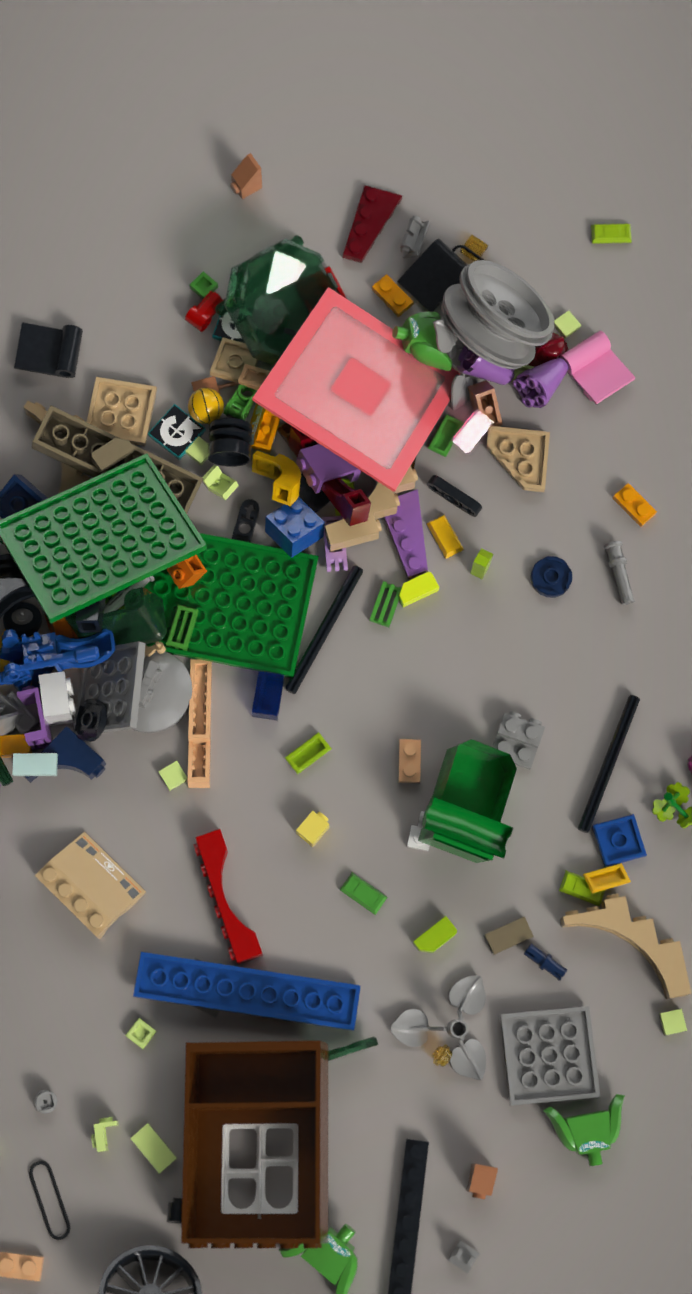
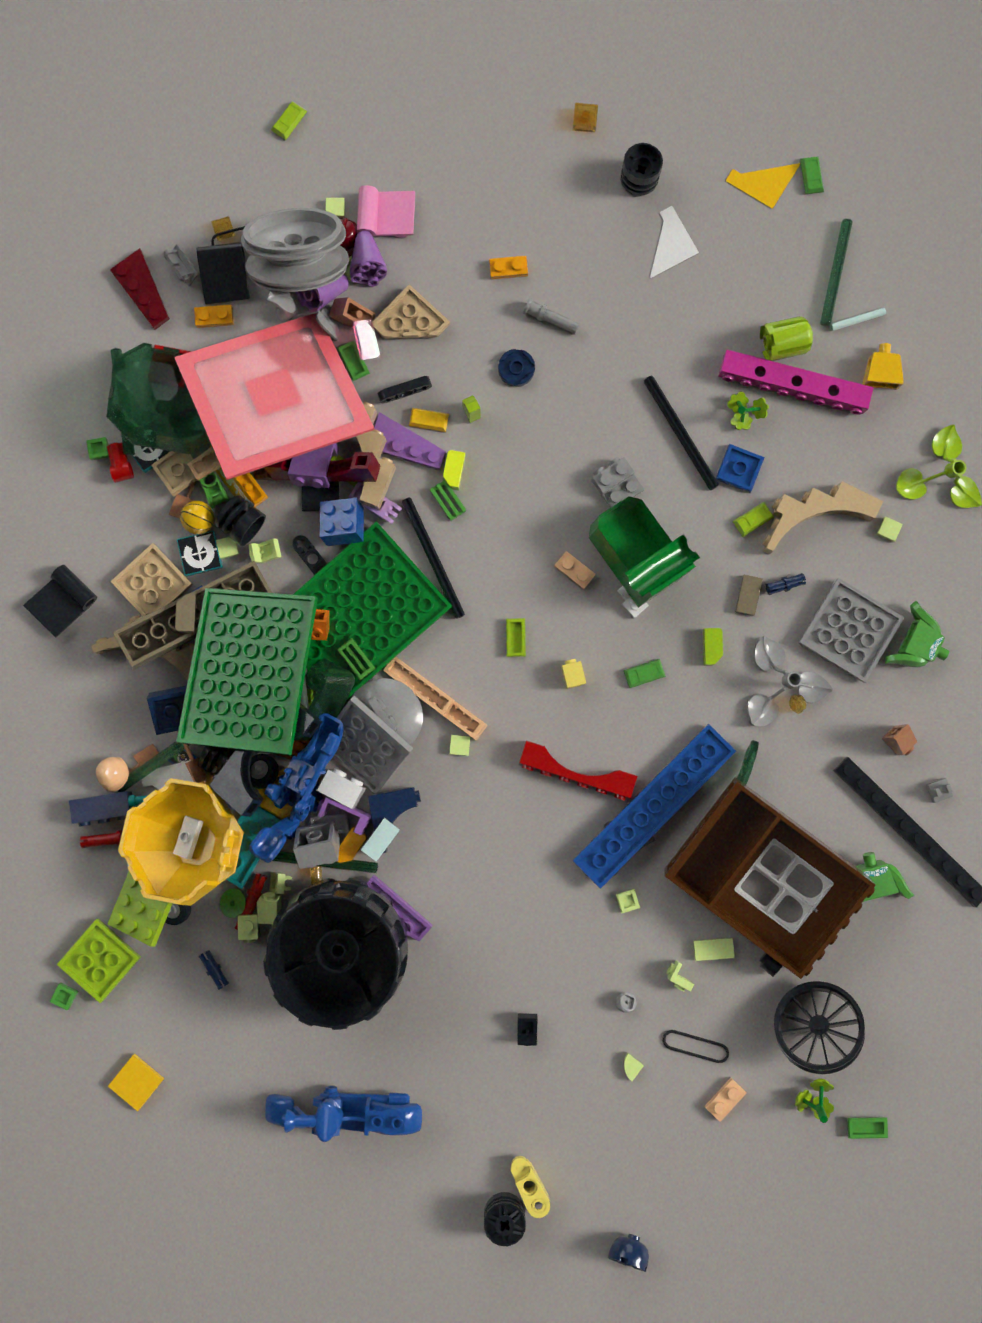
camera: 50 degrees left, 10 degrees up
tan piece [35,832,146,940] -> none
black tile [74,698,107,742] -> none
tan piece [144,641,166,658] -> none
nougat slope [230,153,262,199] -> none
yellow arch [252,451,301,506] -> none
clear blue panel [252,671,284,721] -> none
bright green torso [392,312,452,371] -> none
yellow tile [583,863,631,893] -> none

